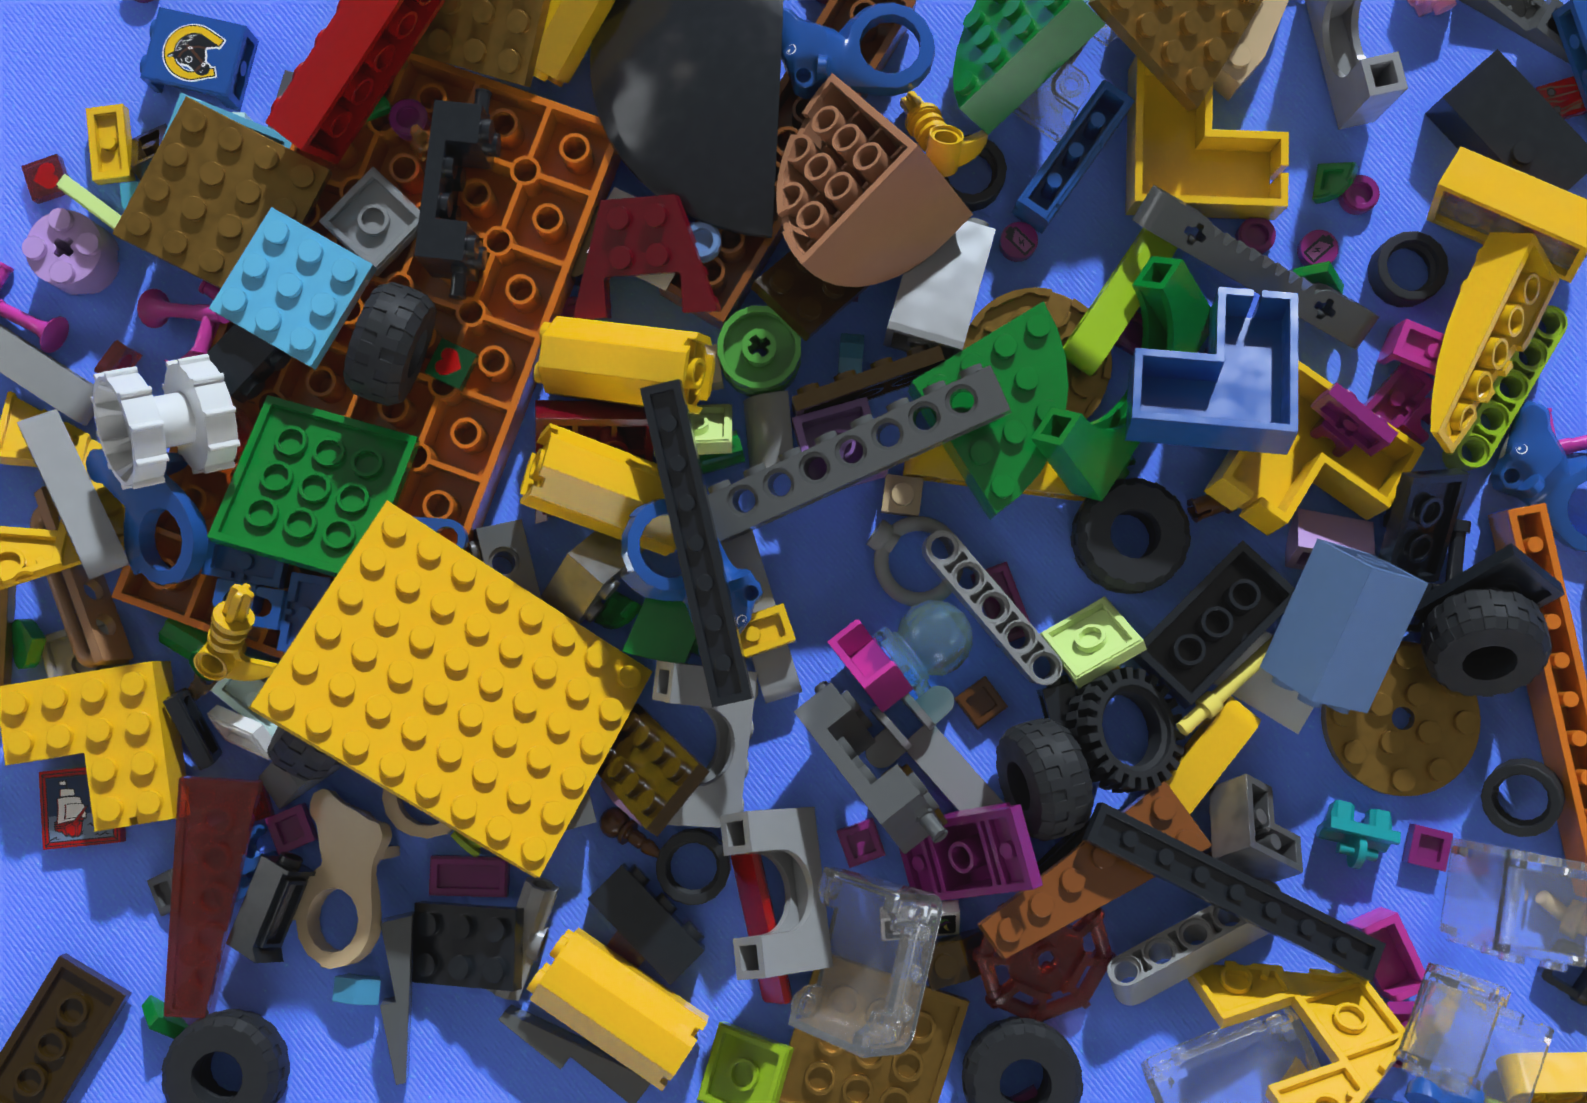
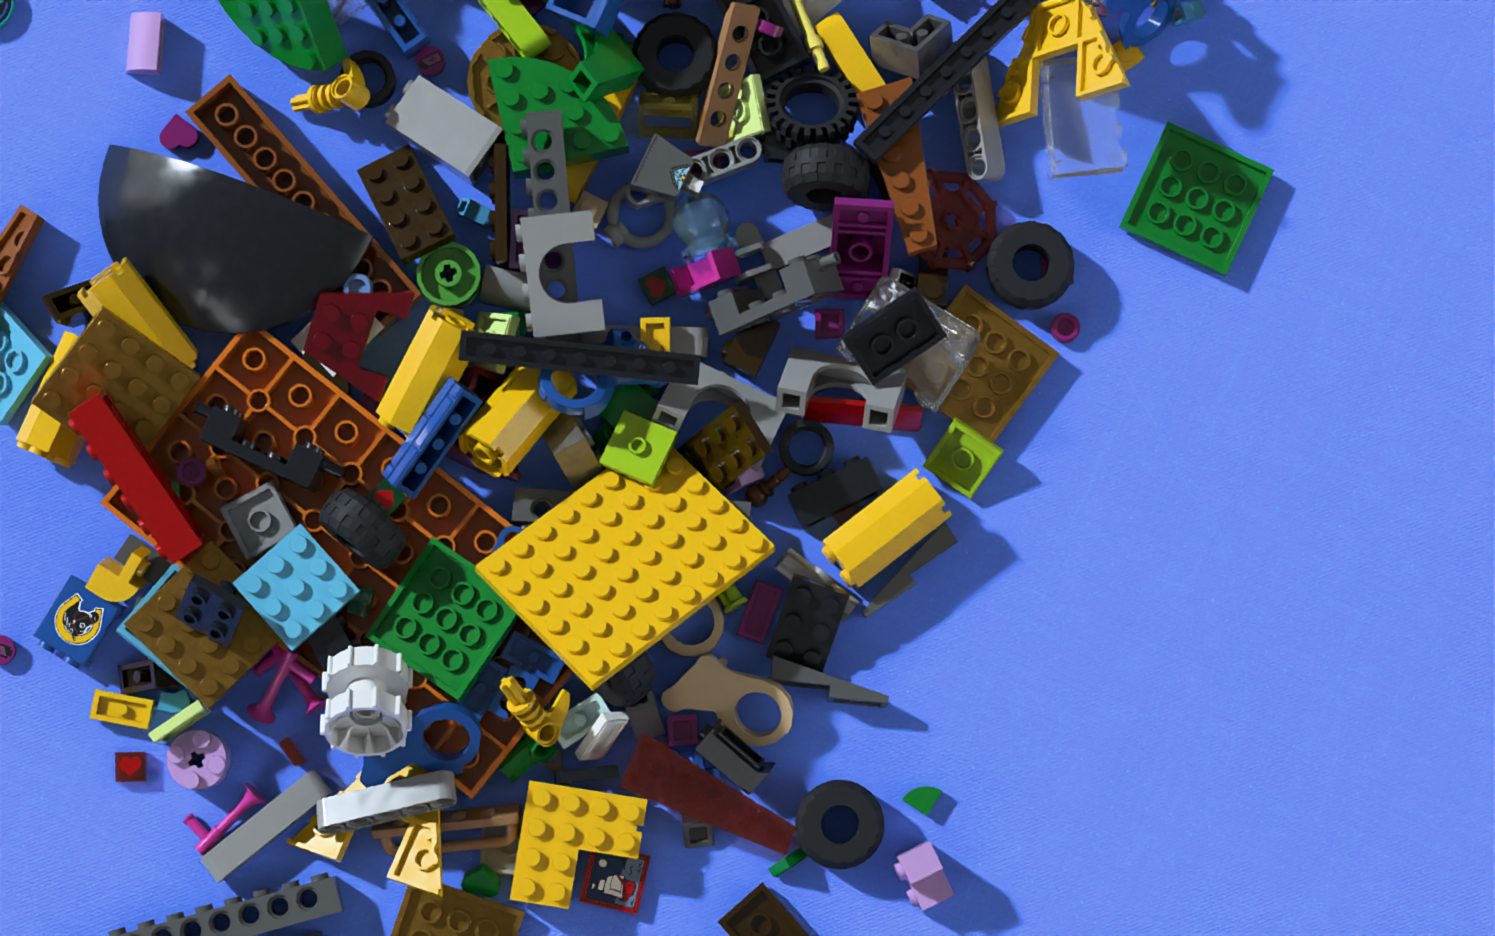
camera: 75 degrees left, 0 degrees up
dark azure piece [332,973,381,1005] -> none
nougat brick [776,73,973,287] -> none
blue animal [781,2,935,99] -> none
reddish brown tile [954,676,1008,730] -> none
none -> yellow brick [85,545,152,602]
none -> black plate [175,573,248,647]
none -> clear green piece [346,584,376,619]
none -> blue brick [382,377,483,499]
none -> light grey arch [515,210,605,338]
none -> lime plate [599,410,678,487]
none -> dark grey torso [630,134,705,202]
none -> clear yellow tile [638,92,699,139]
none -> dark green tile [638,266,676,306]
none -> medium nougat piece [696,2,760,148]
none -> dark brown slope [721,321,781,379]
none -> magenta tile [756,18,784,39]
none -> black plate [840,287,947,386]

